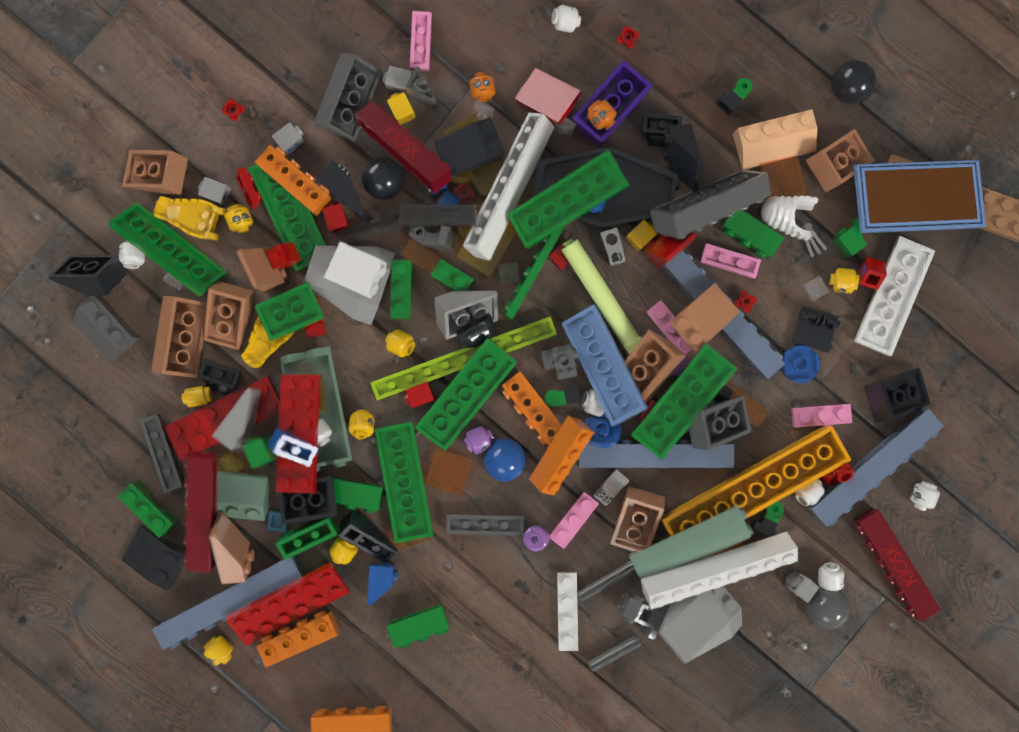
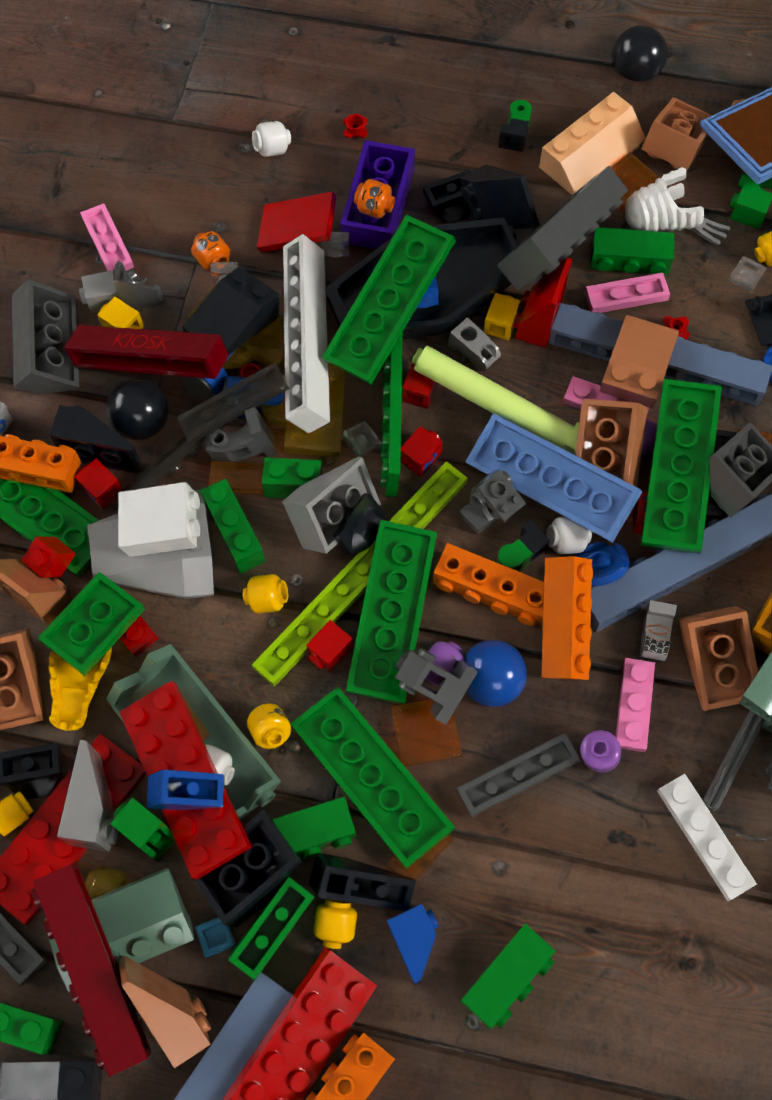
camera: 20 degrees left, 20 degrees down
none -> dark grey tile [395,648,478,725]
none -> red brick [401,426,442,477]

